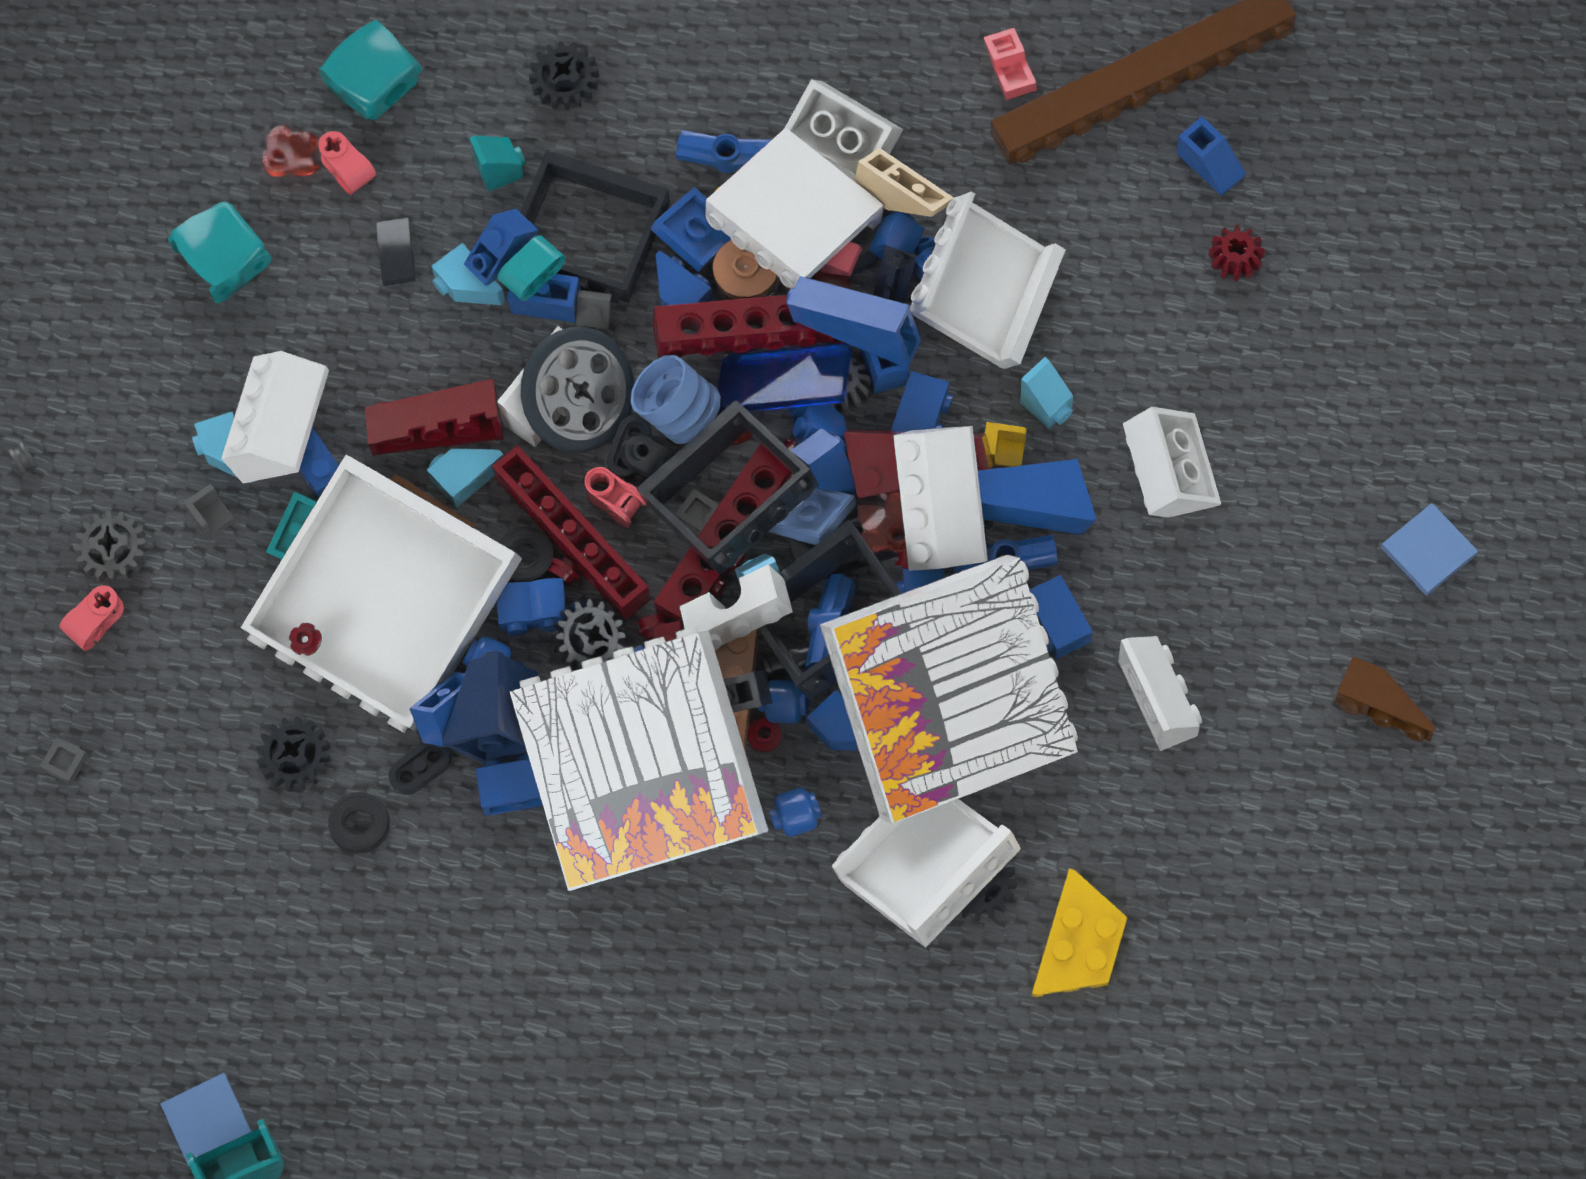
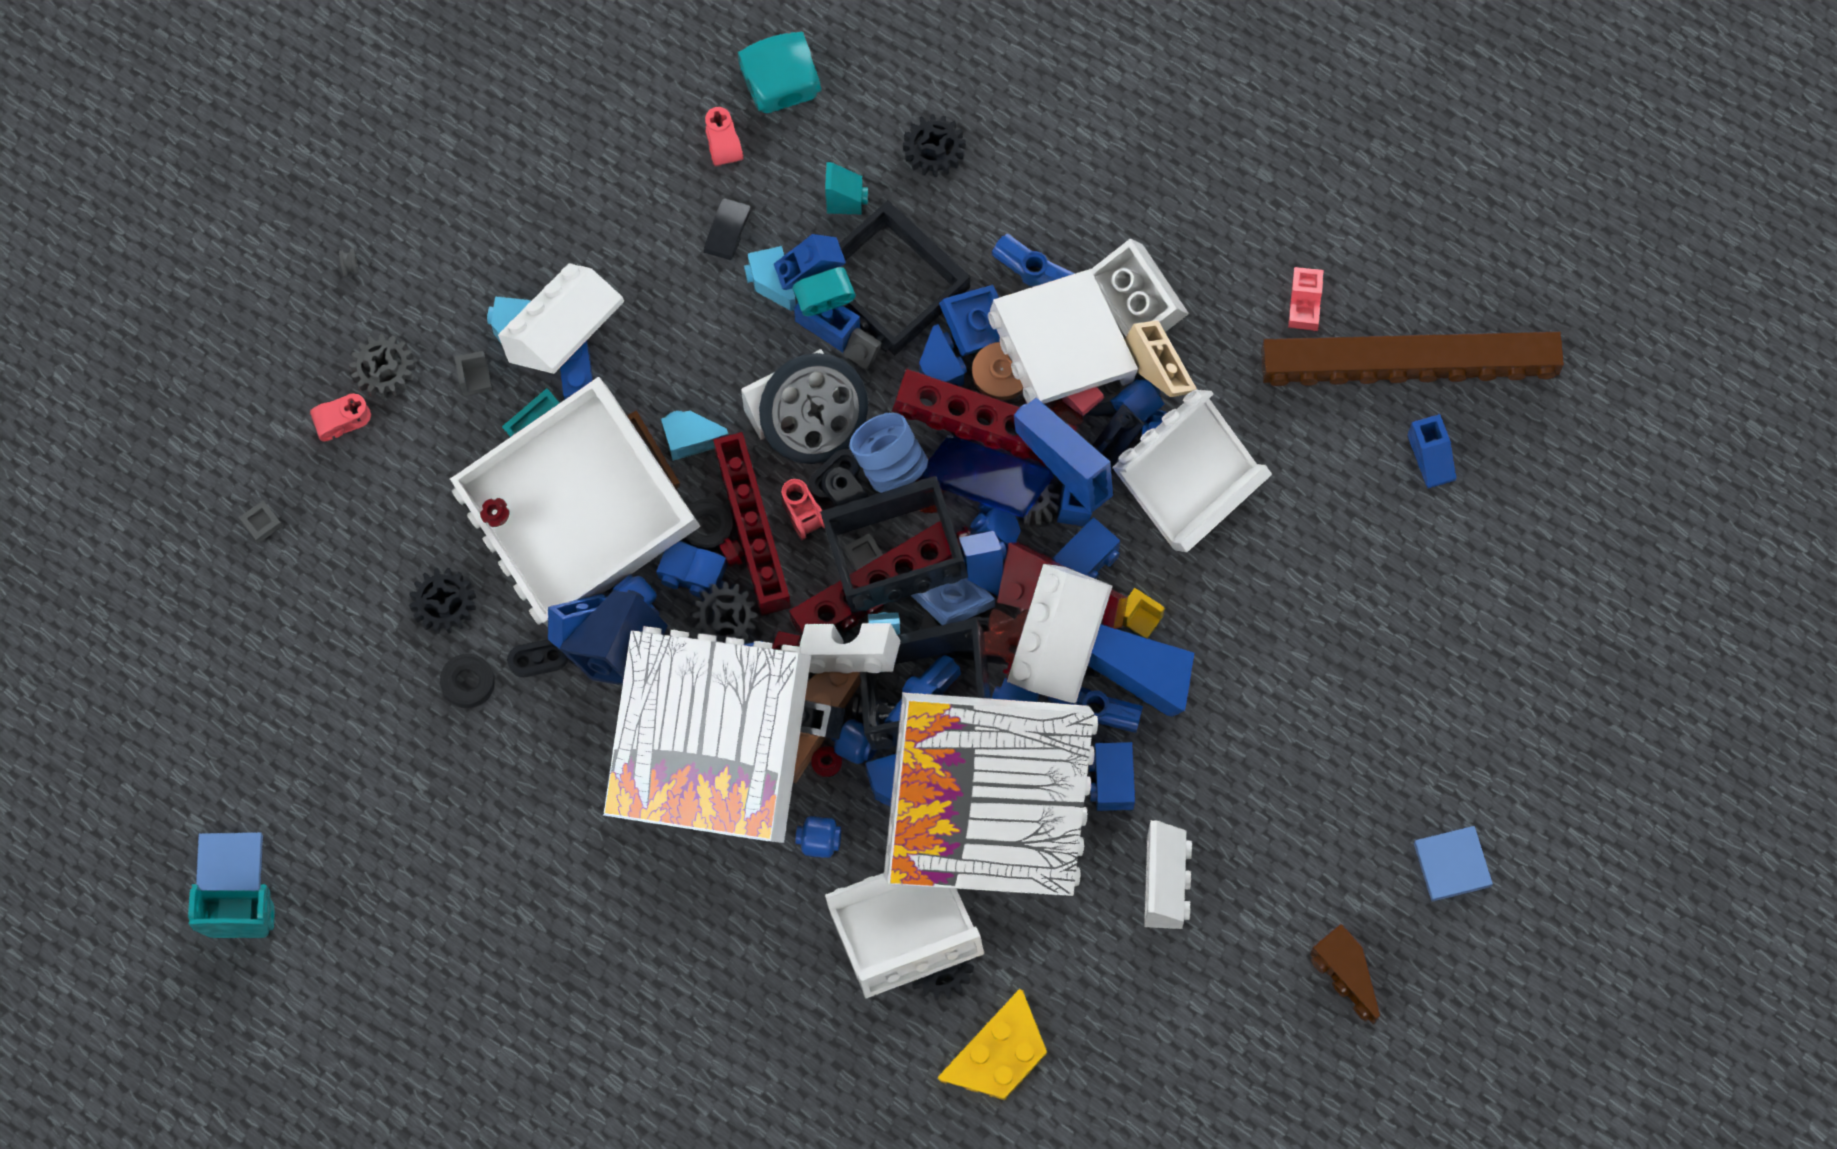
camera: 20 degrees right, 0 degrees up
teal piece [168,201,272,303] -> none
clear red plate [262,125,319,177] -> none
dark red wedge [365,379,504,456] -> none
blue brick [475,755,543,816] -> none
dark red plate [637,614,668,641] -> none
medium azure slope [1020,357,1073,429] -> none
white slope [1123,407,1221,517] -> none
dark red gear [1208,224,1265,283] -> none

